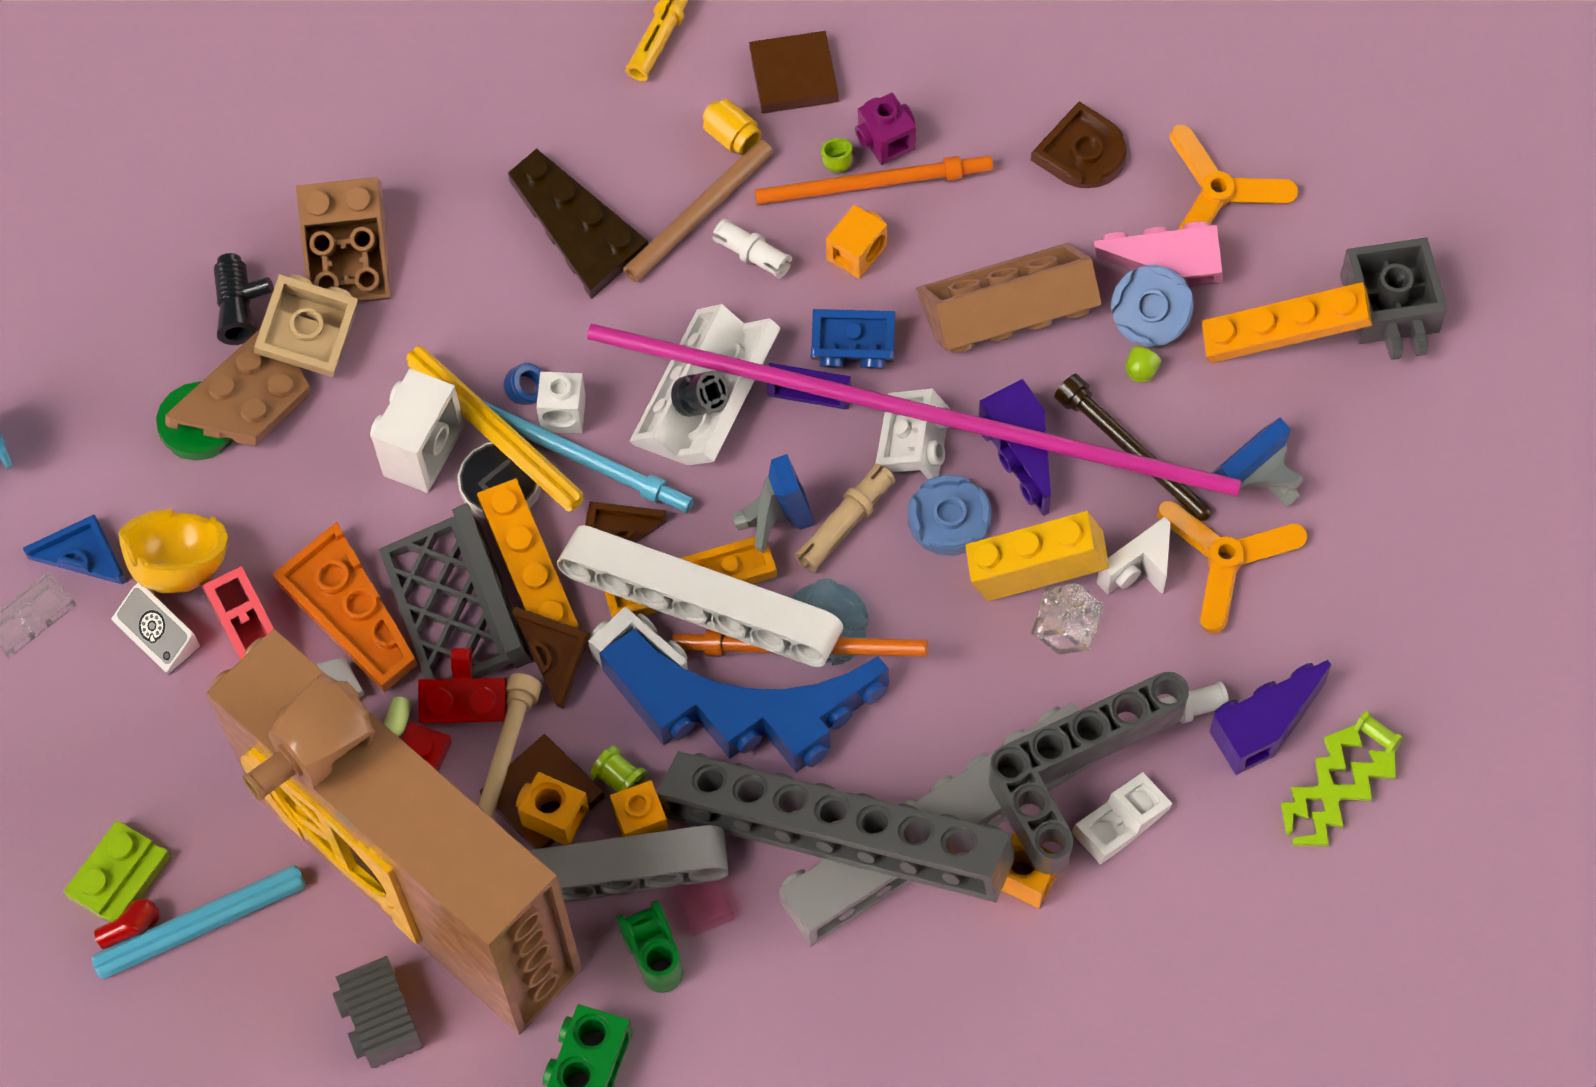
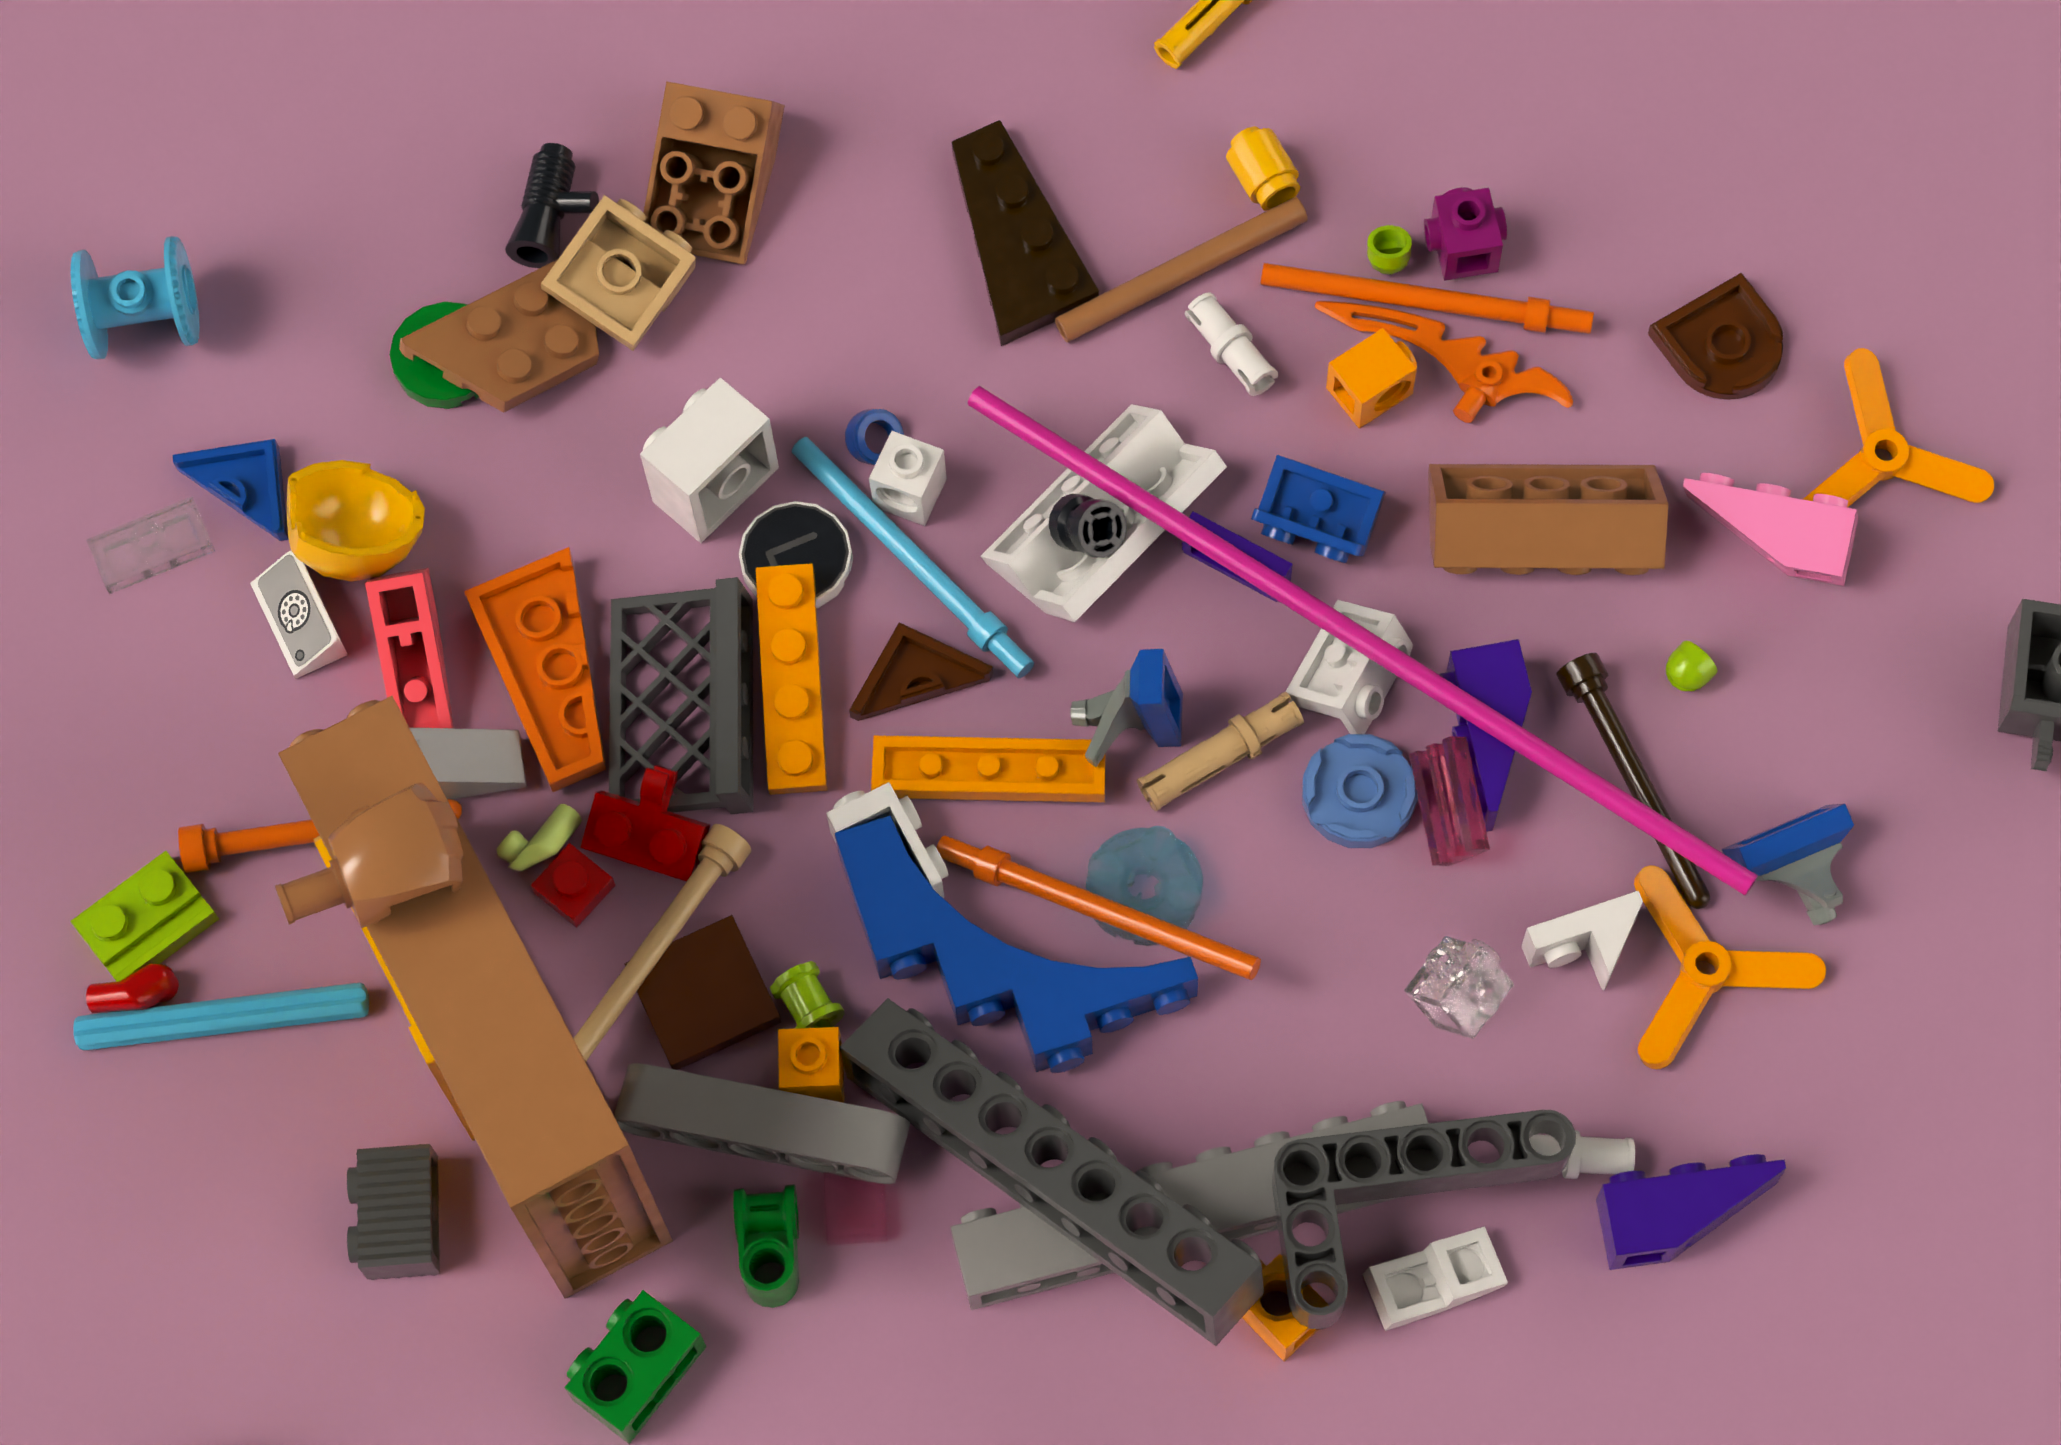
camera: 20 degrees right, 5 degrees up
yellow axle [406,346,584,512] -> none
reddish brown tile [512,607,591,709] -> none
light orange brick [516,772,589,845] -> none
white beam [557,525,843,667] -> none
reddish brown tile [749,31,839,113] -> none
yellow brick [965,510,1109,602] -> none
medium blue tile [1111,264,1194,347] -> none
light orange plate [1202,282,1372,363] -> none
lime piece [1280,710,1403,847] -> none
none -> orange piece [178,799,462,873]
none -> orange piece [1315,301,1573,423]
none -> clear pink tile [1409,736,1490,866]

